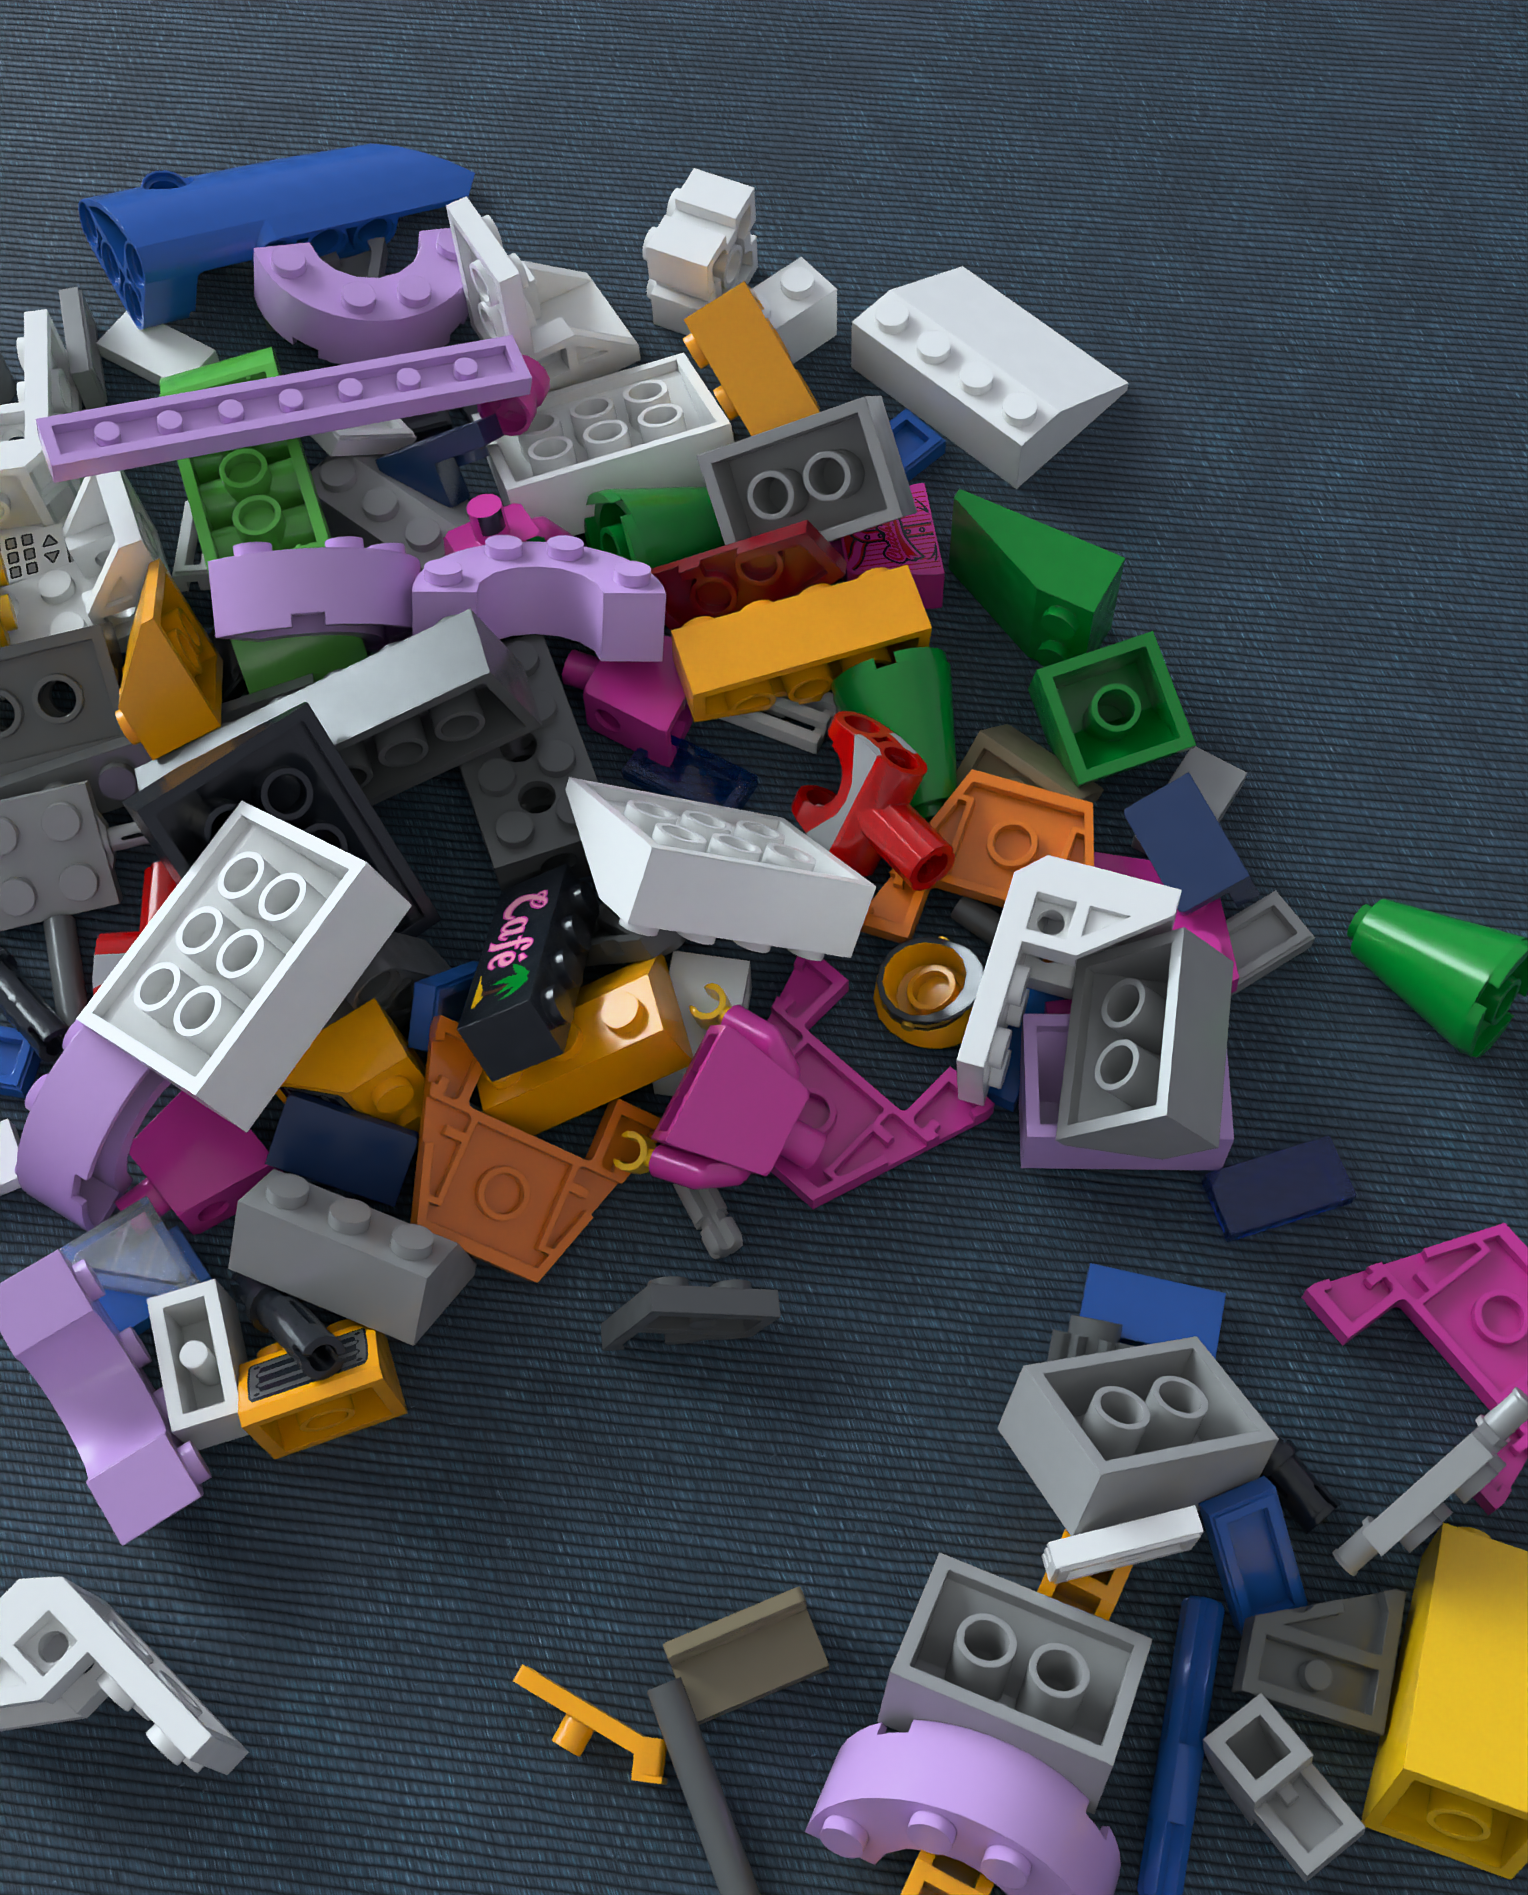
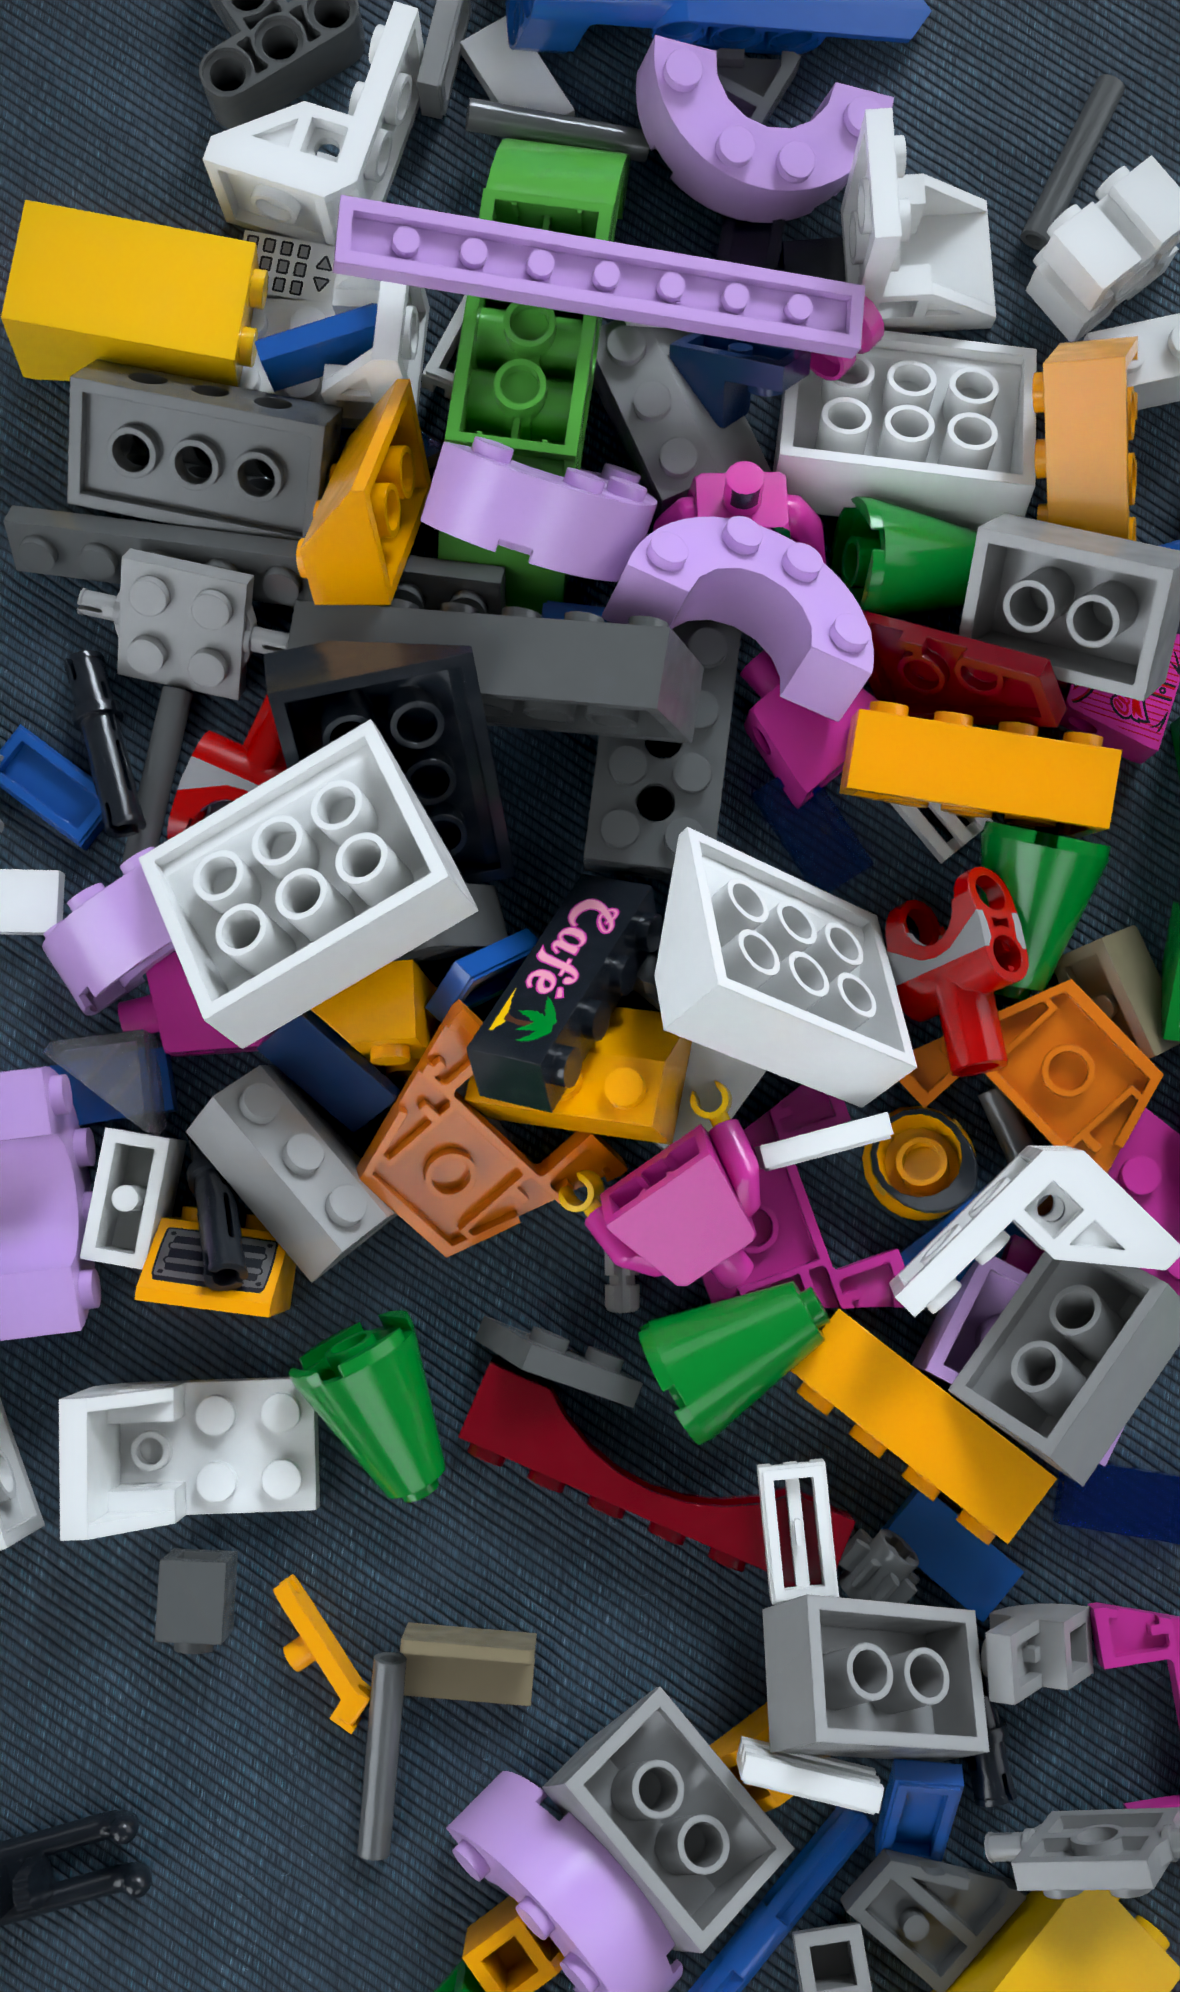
camera: 25 degrees right, 20 degrees up
none -> white bracket [59,1377,320,1541]
none -> dark grey brick [155,1548,238,1654]
none -> blue tile [255,303,378,392]
none -> green cone [289,1310,446,1503]
none -> dark red arch [458,1358,855,1588]
none -> dark grey piece [465,98,650,163]
none -> green cone [638,1281,830,1445]
none -> white tile [754,1112,894,1171]
none -> white tile [757,1458,839,1605]
none -> light orange wedge [791,1308,1057,1546]
none -> light grey brick [981,1603,1094,1705]
none -> dark grey piece [1020,74,1125,250]

